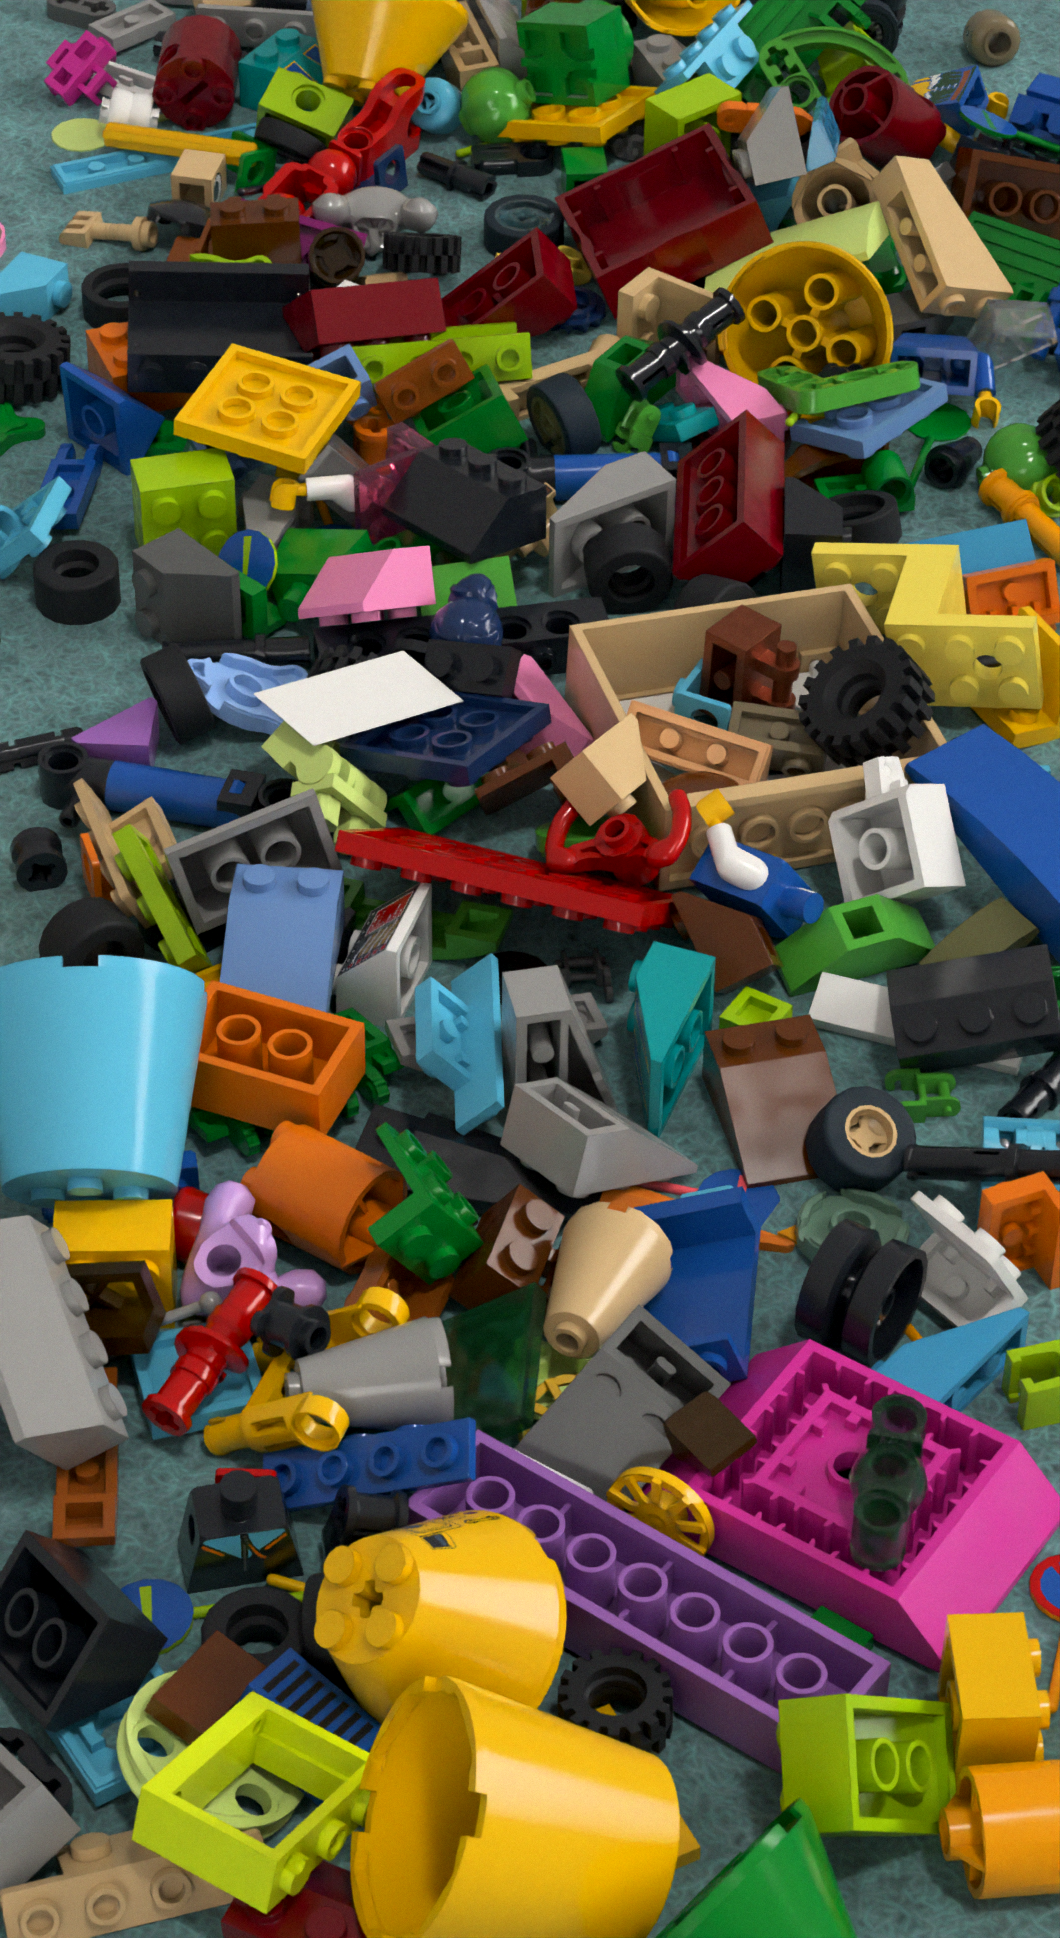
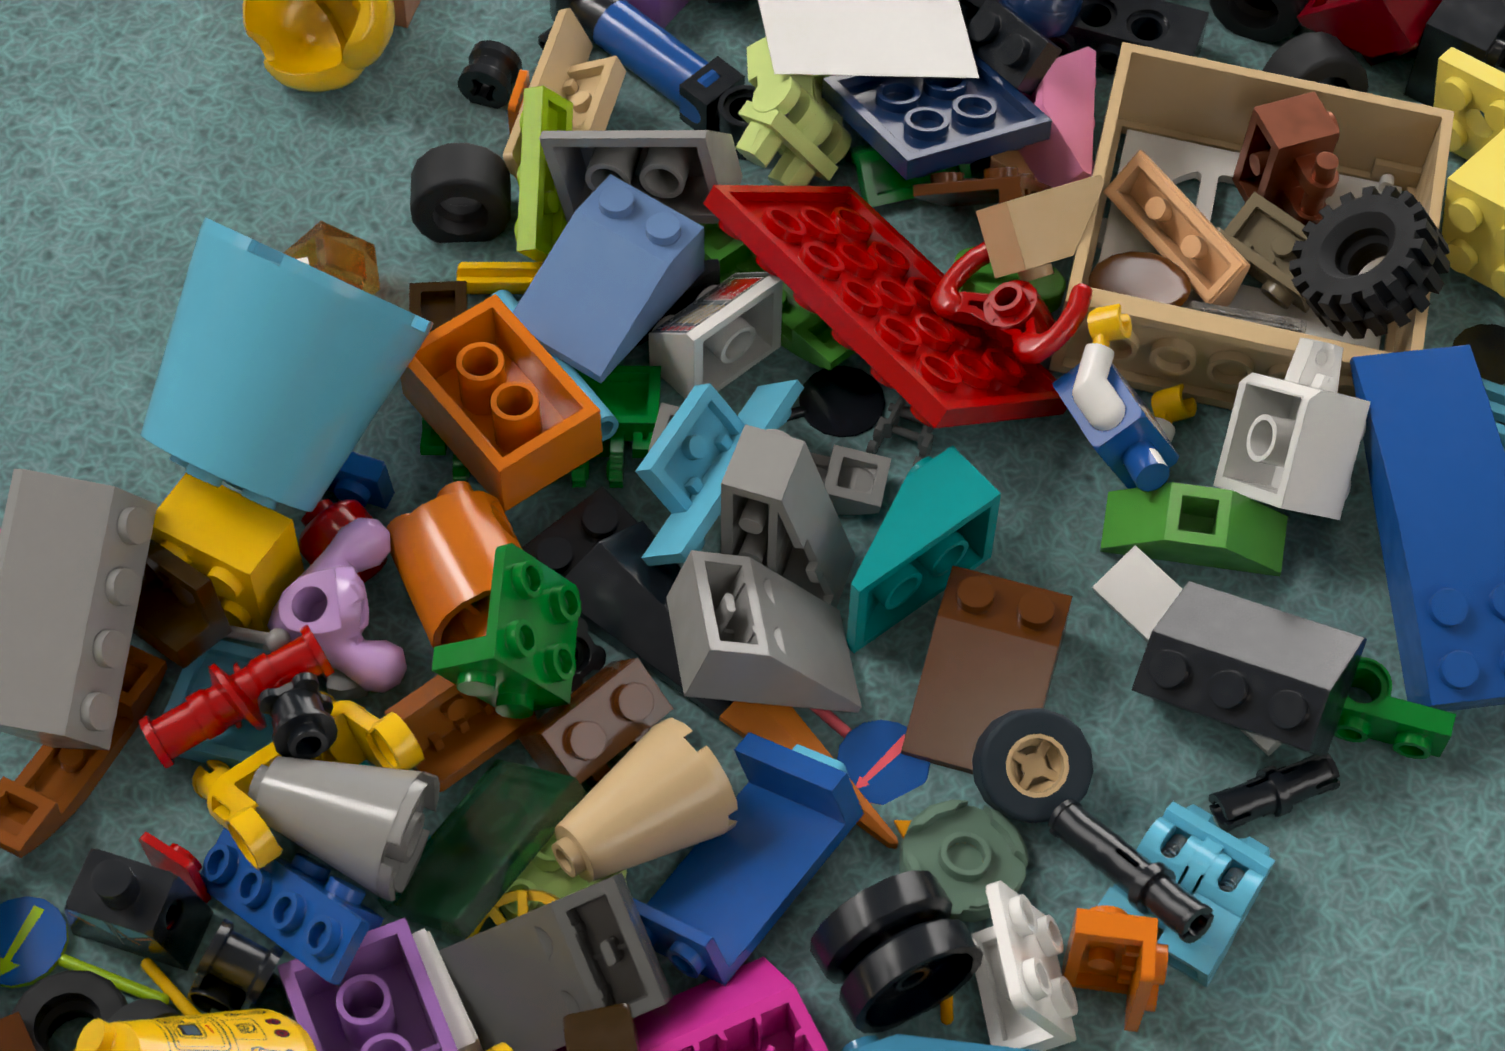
camera: 30 degrees right, 15 degrees up
reddish brown slope [671,891,784,994] -> none
medium azure bracket [672,658,732,731] -> none
lime plate [719,986,793,1029] -> none
bright green piece [884,1068,961,1123] -> none
olive slope [919,896,1040,965] -> none

